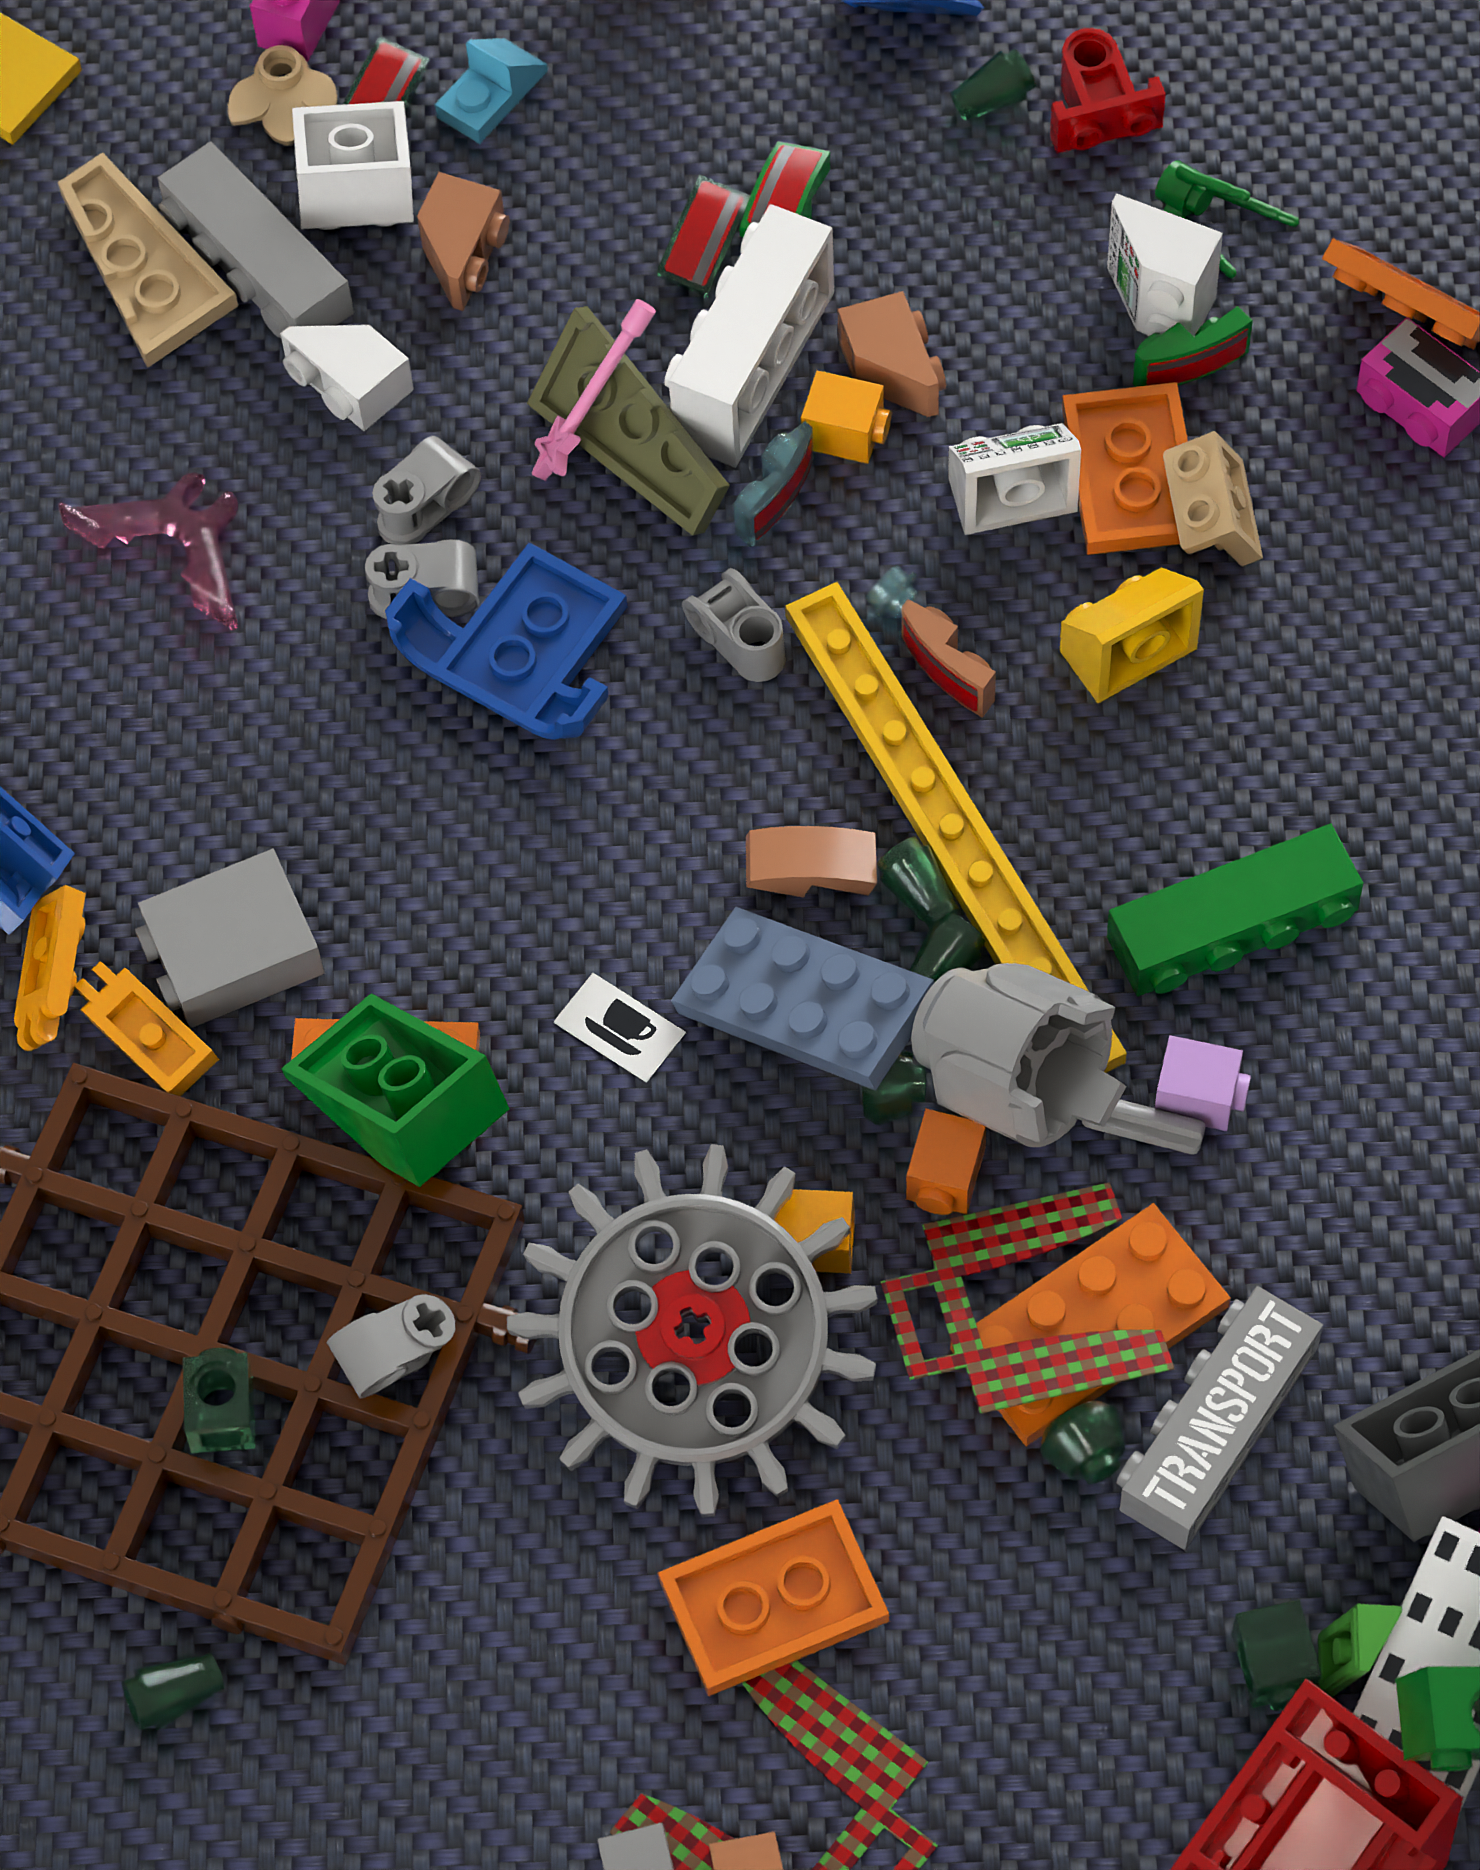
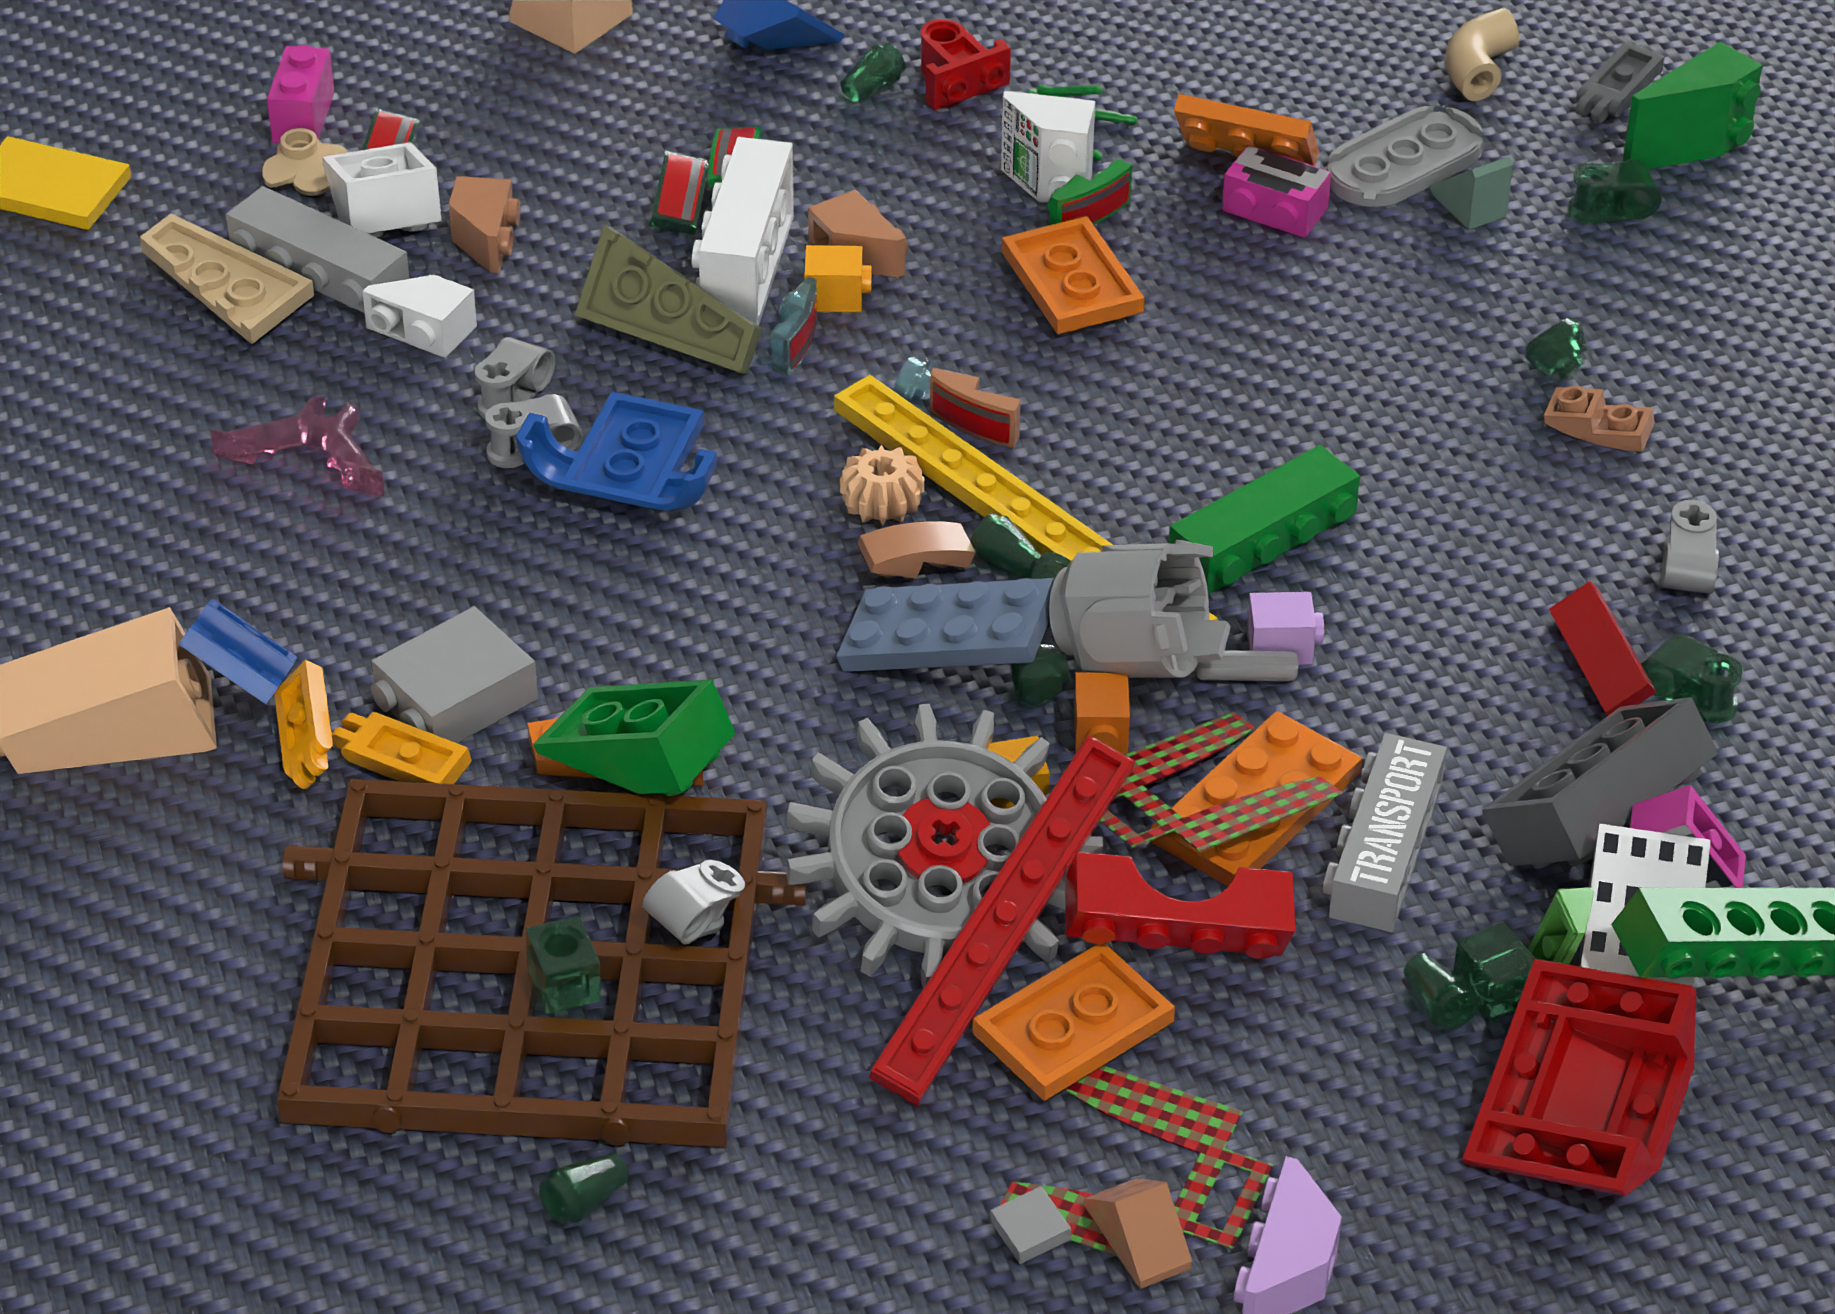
camera: 20 degrees left, 20 degrees down
medium azure slope [435,38,548,144] -> none
bright pink piece [532,299,656,481] -> none
white sticker [553,973,686,1083] -> none
light grey piece [682,568,786,682] -> none
white slope [948,423,1081,535] -> none
clear green cone [1040,1401,1125,1484] -> none
yellow slope [1060,567,1204,703] -> none
tan bracket [1163,431,1263,567] -> none
none -> light nougat gear [840,444,924,526]
none -> red tile [869,735,1136,1107]
none -> red arch [1065,852,1295,959]
none -> clear green cone [1404,953,1478,1030]

